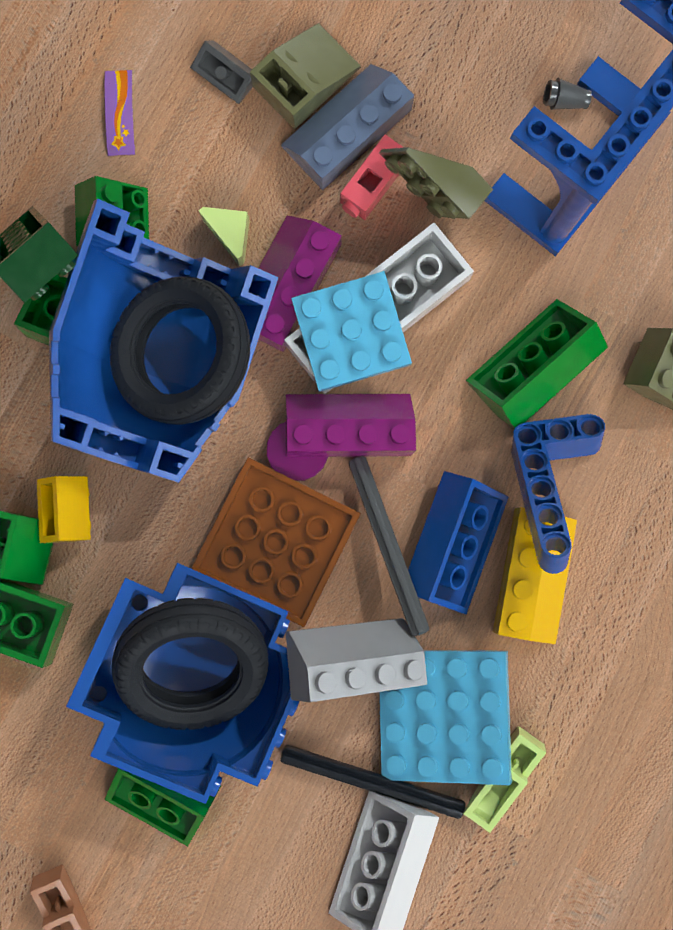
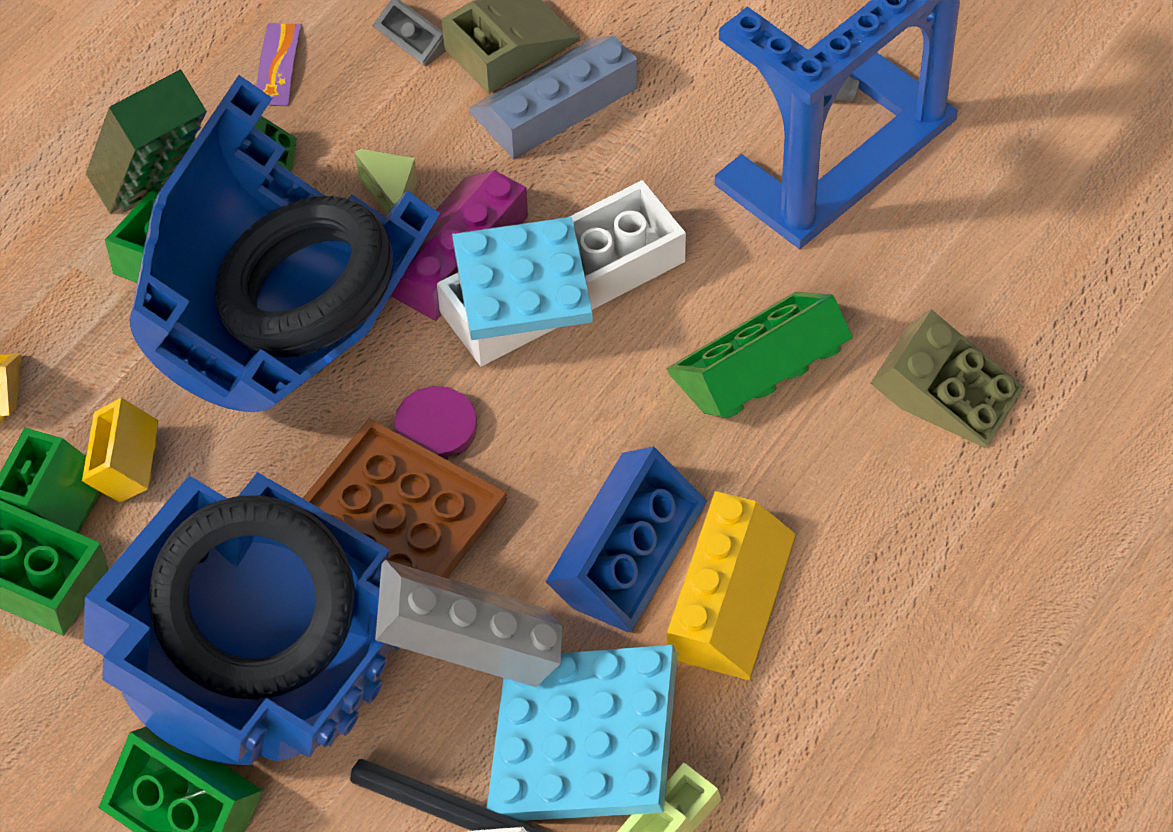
camera: 10 degrees right, 30 degrees down
magenta slope [285,394,416,457] -> none
coral brick [340,134,404,220] -> none
dark grey axle [349,456,430,636] -> none
olive slope [379,147,493,219] -> none
blue beam [511,414,605,574] -> none

